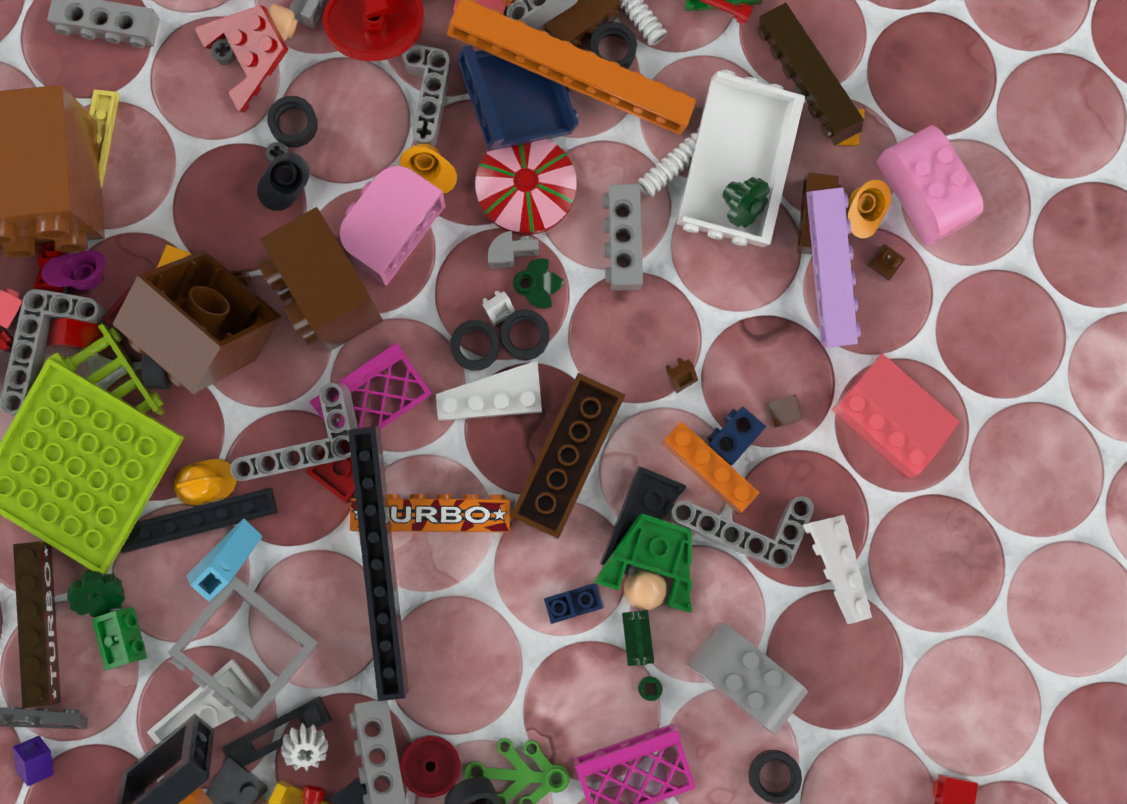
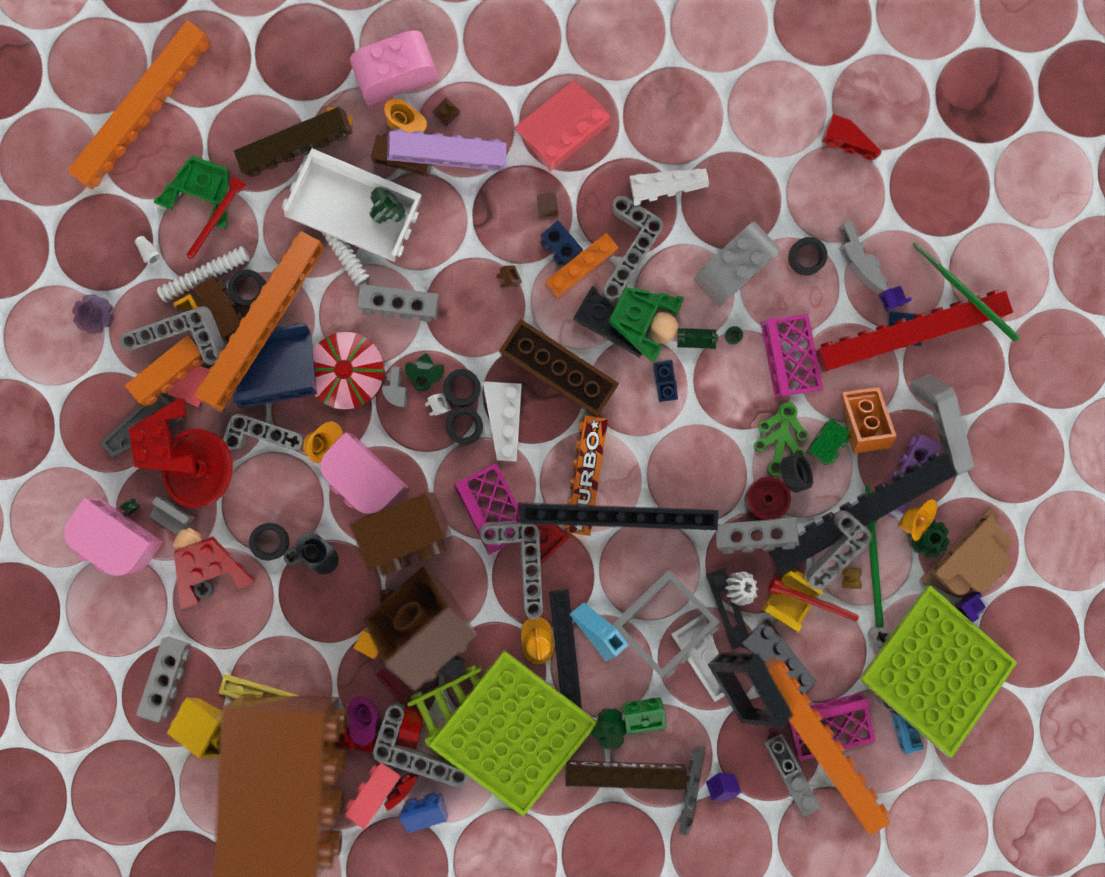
camera: 75 degrees left, 5 degrees up
none -> yellow slope [167,697,222,758]

